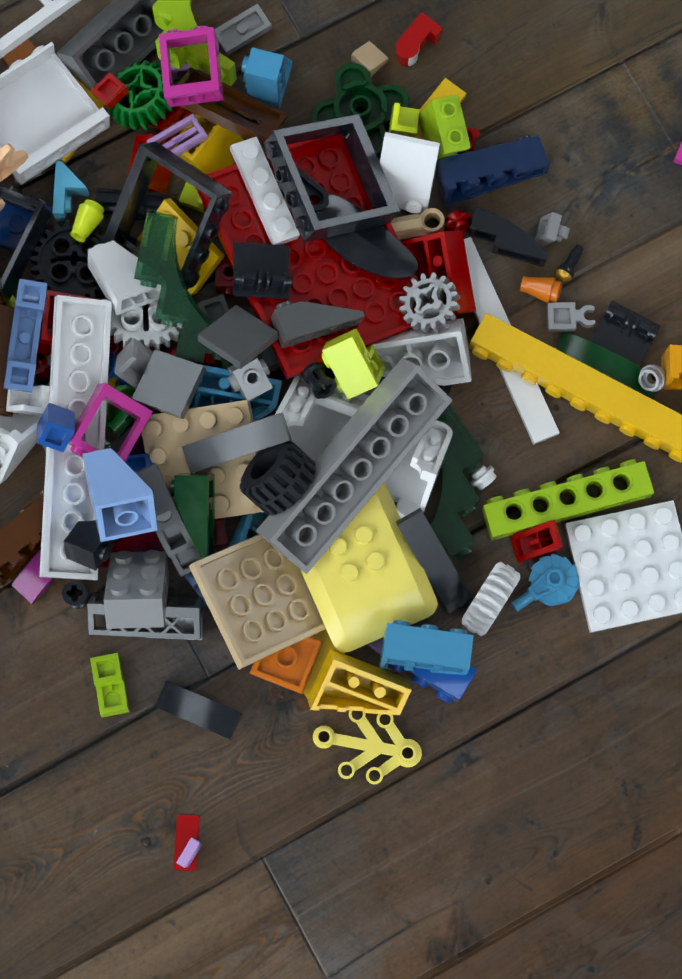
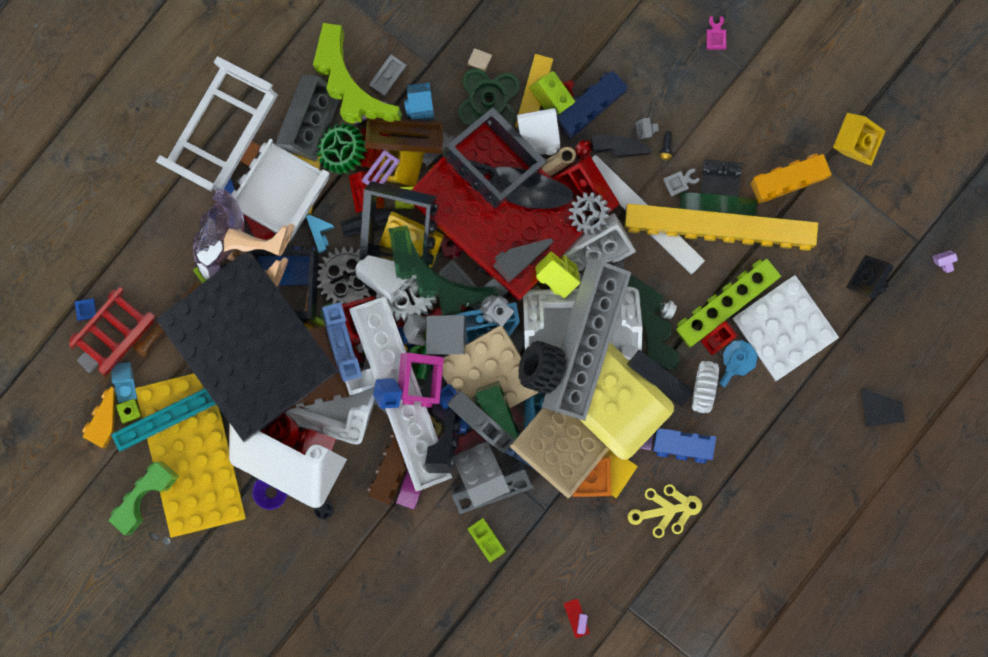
camera: 20 degrees left, 5 degrees up
black bush [62,581,91,609] -> none
neon yellow cone [70,199,105,242] -> none
light blue slope [83,448,157,542] -> none
red tile [90,72,129,110] -> none
black slope [154,681,243,740] -> none
dark pink window [159,25,224,107] -> none
dark grey slope [182,412,292,473] -> none
dark grey tile [198,305,278,369] -> none
white plate [230,137,300,245] -> none
black hinge [233,242,292,300] -> none
black bush [302,362,337,399] -> none
yellow wedge [307,648,412,715] -> none
dark azure wedge [379,620,474,675] -> none
neon yellow panel [389,103,420,138] -> none
red leg [395,12,443,67] -> none
orange cone [520,276,562,303] -> none
light grey plate [639,364,666,392] -> none

